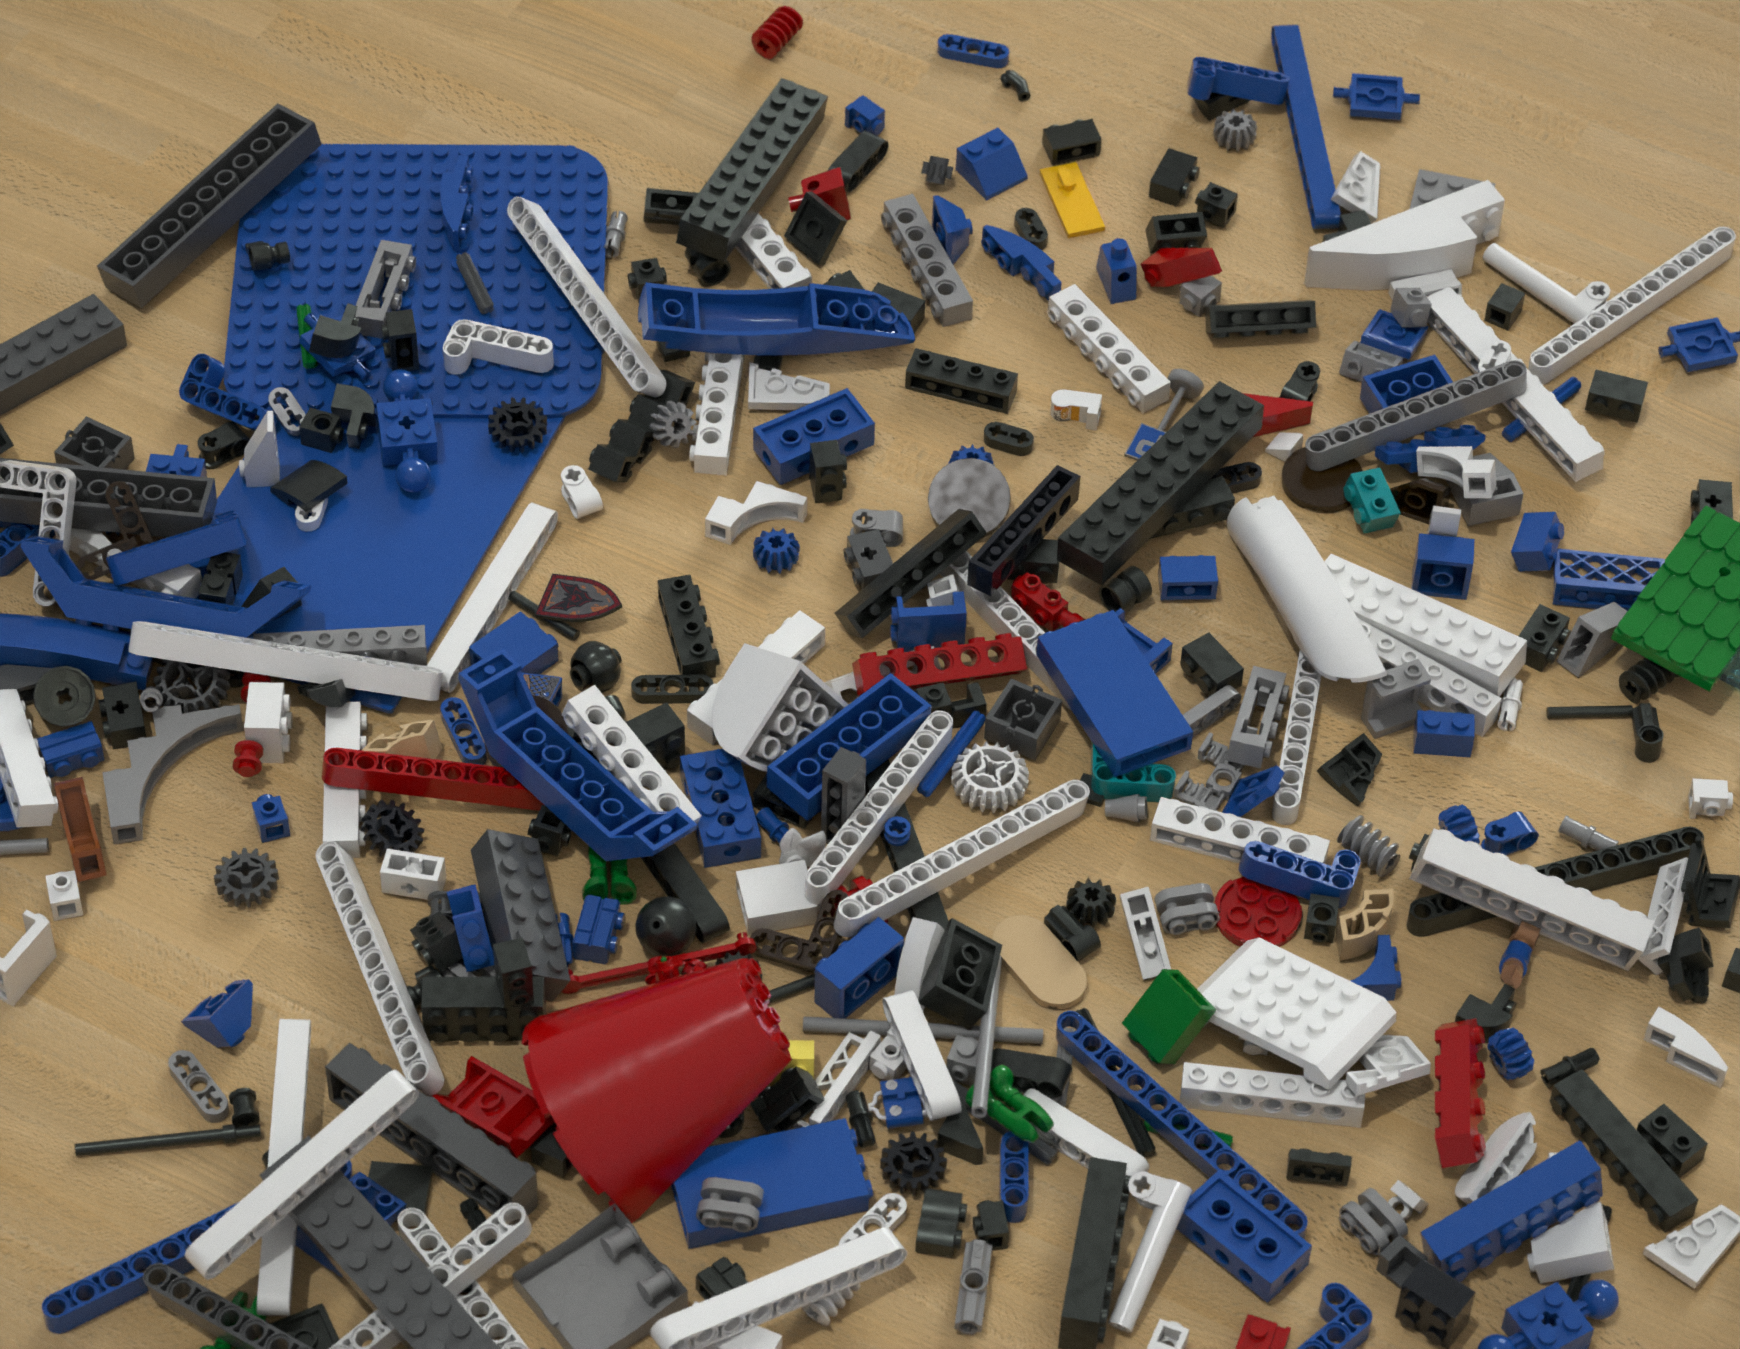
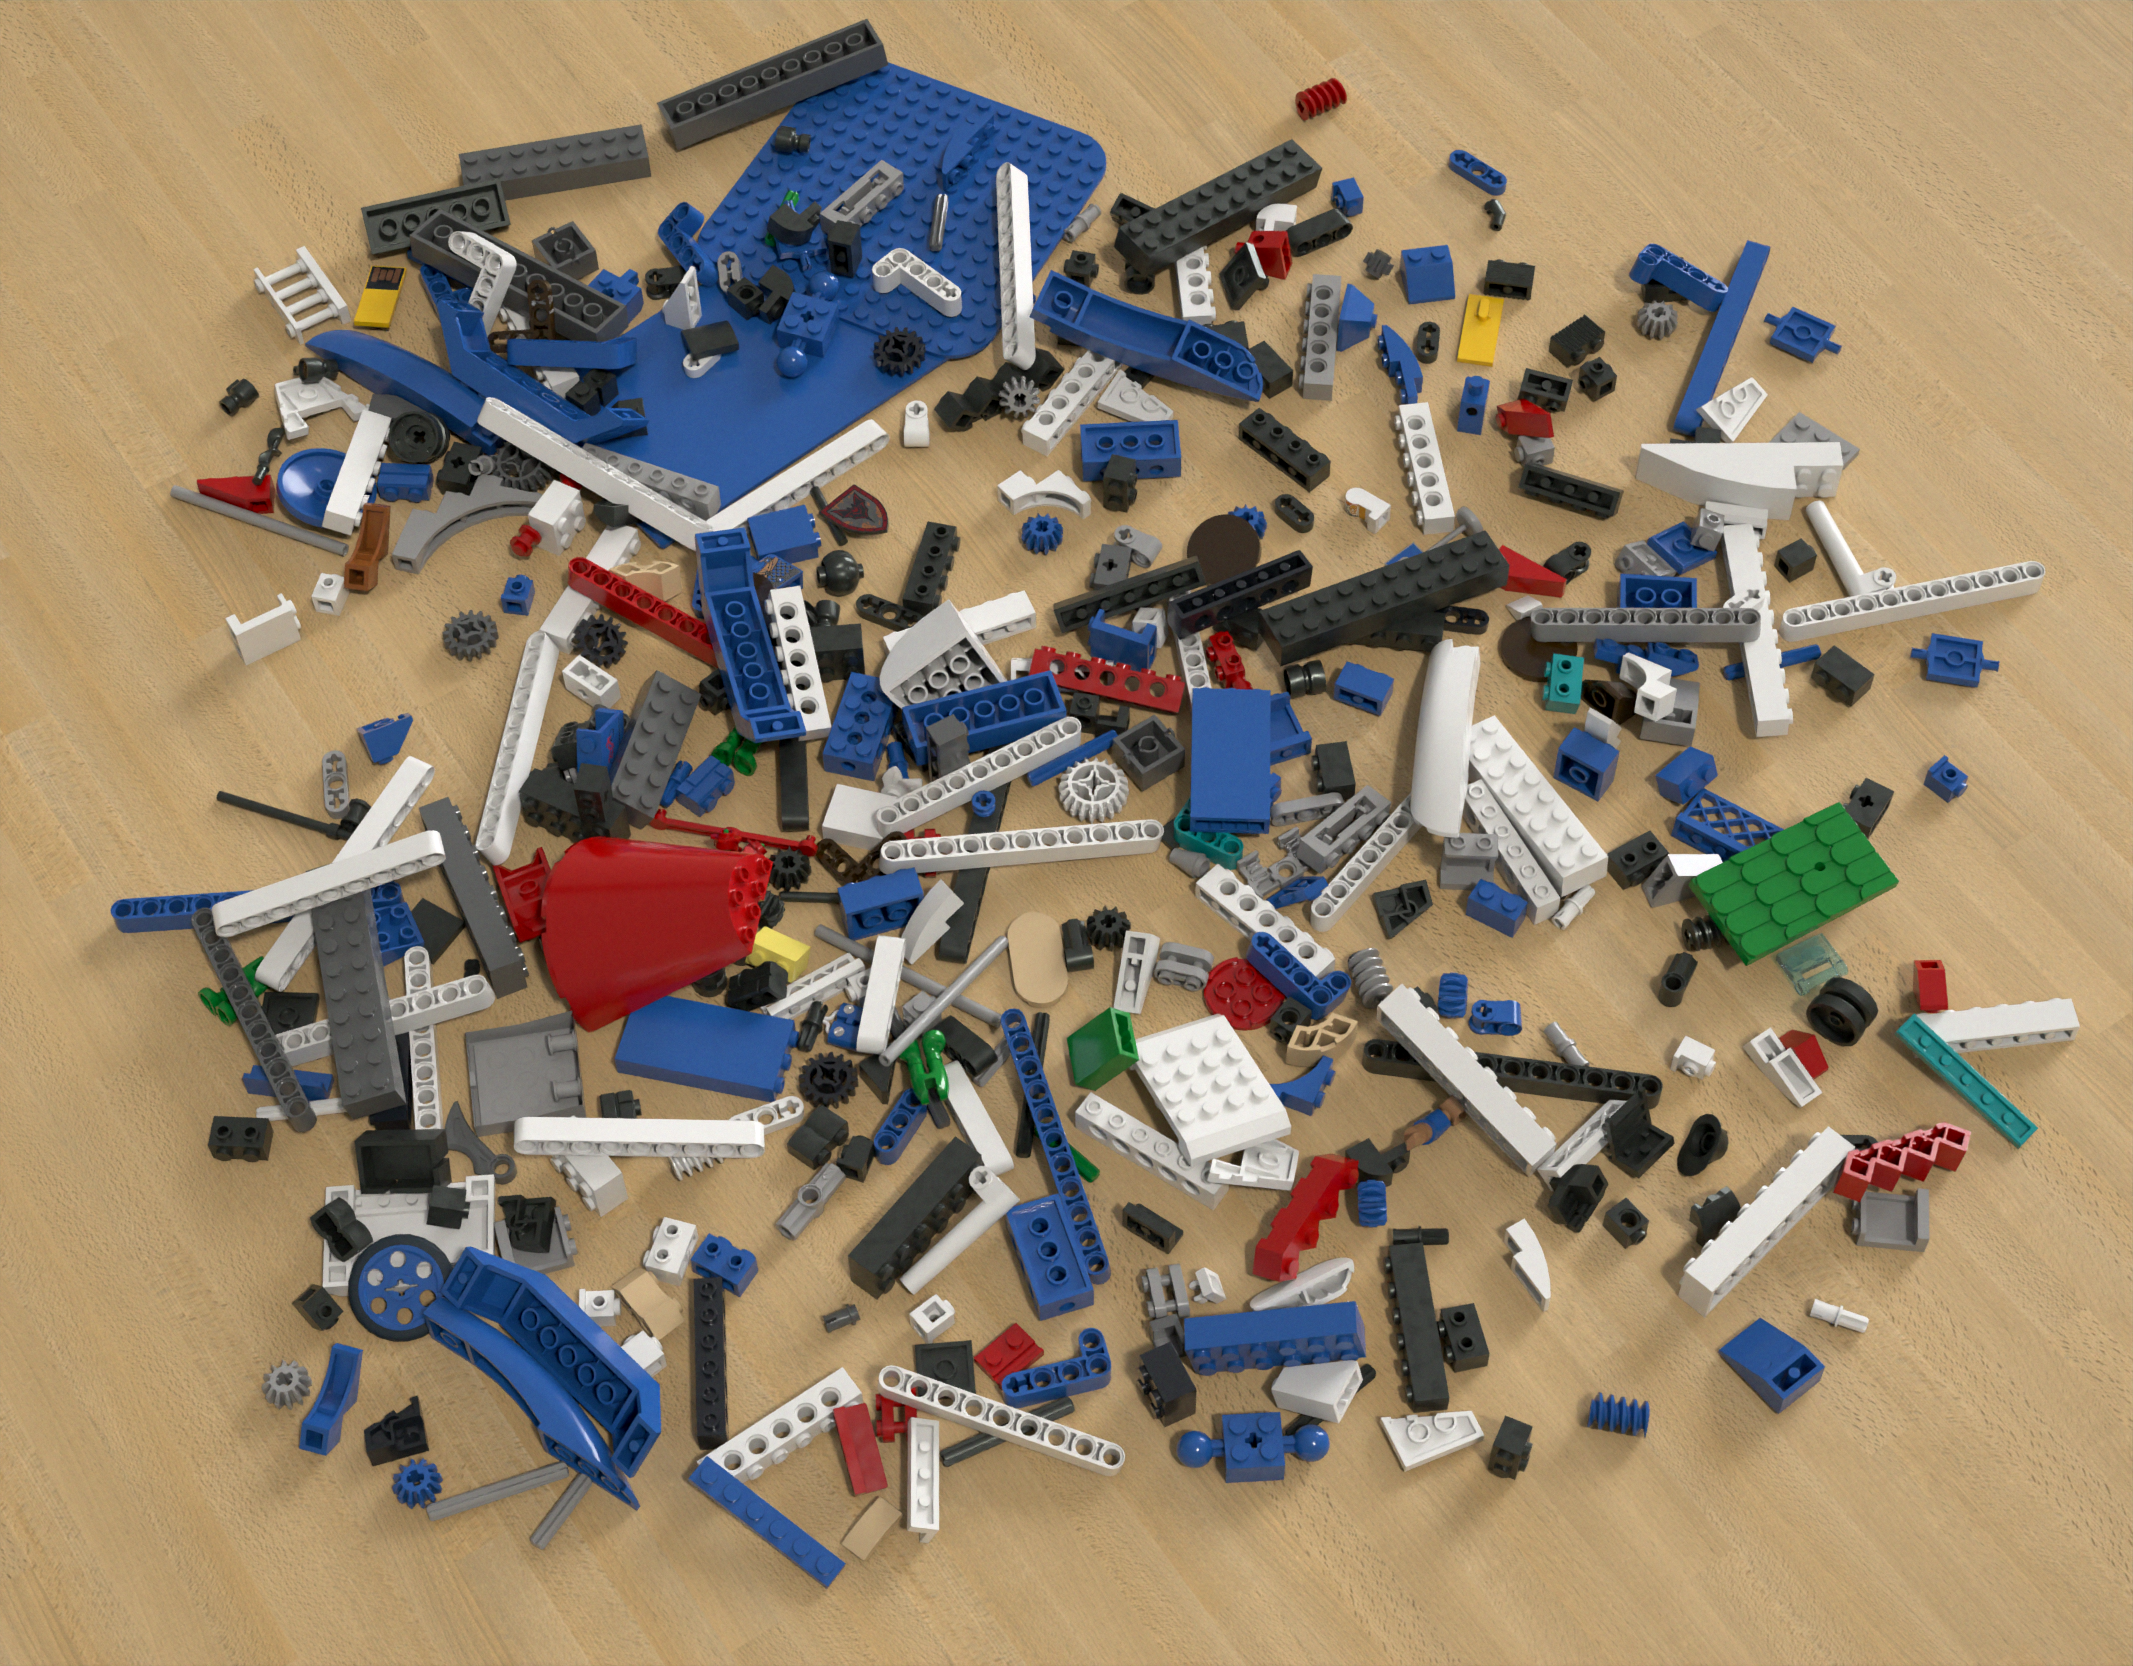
camera: 30 degrees right, 5 degrees up
pearl dark grey piece [635,896,697,957] -> none
light grey brick [696,1177,764,1232] -> none
pearl dark grey slope [918,918,1002,1030] -> none
pearl dark grey bar [1546,705,1633,718] -> none
none -> white brick [1256,204,1297,231]

